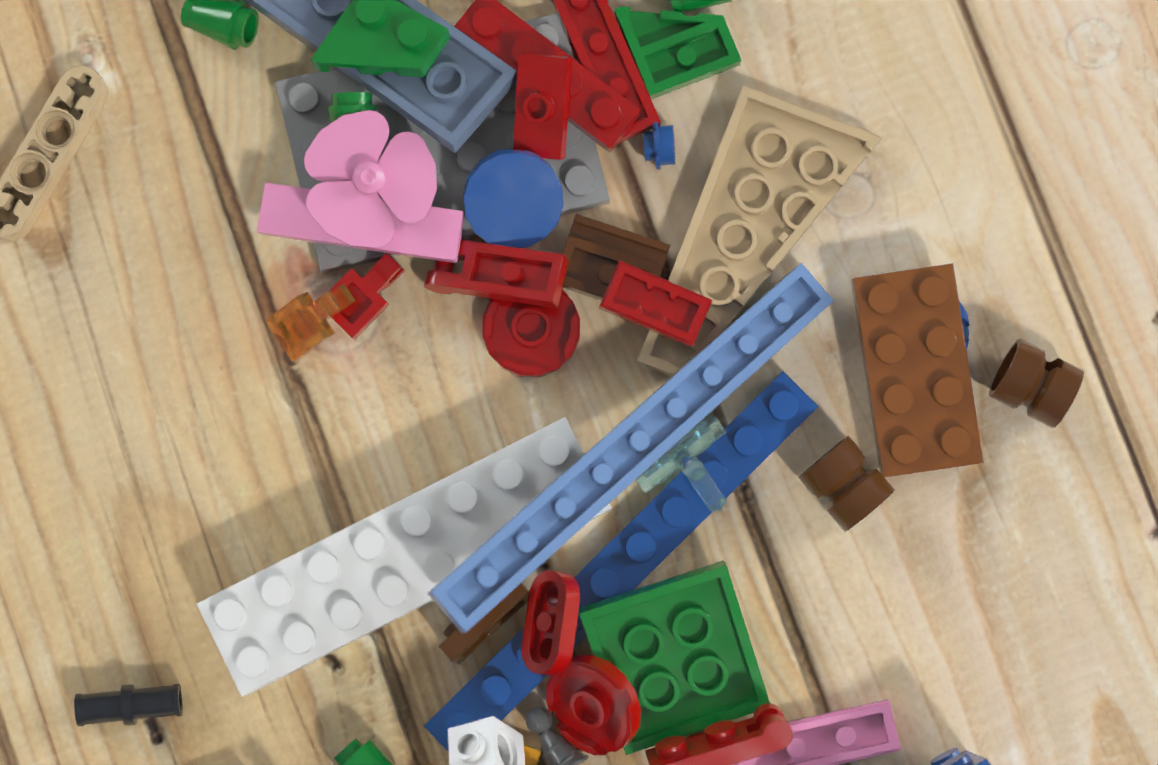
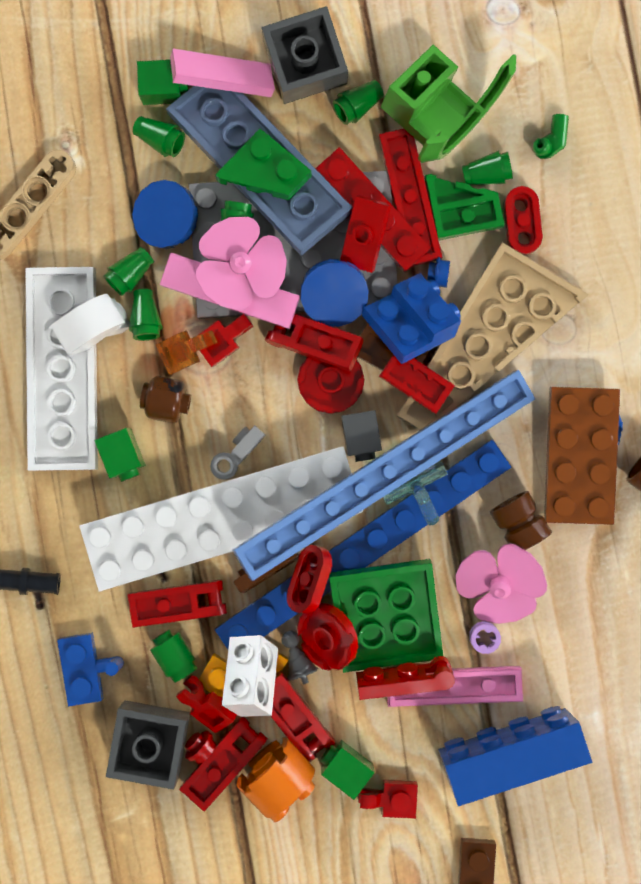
camera: 10 degrees right, 5 degrees up
none -> white plate [25,267,98,471]
none -> white brick [51,294,130,355]
none -> green brick [94,428,146,482]
none -> green cone [103,247,154,296]
none -> red plate [128,580,227,628]
none -> green cone [129,289,163,341]
none -> blue tile [132,180,198,249]
none -> reddish brown head [140,376,191,423]
none -> light grey plate [210,425,266,480]
none -> dark grey brick [341,410,382,462]
none -> blue plate [362,273,461,364]
none -> bright pink piece [456,544,547,624]
none -> lavender bush [469,621,501,654]
none -> red plate [503,186,543,256]

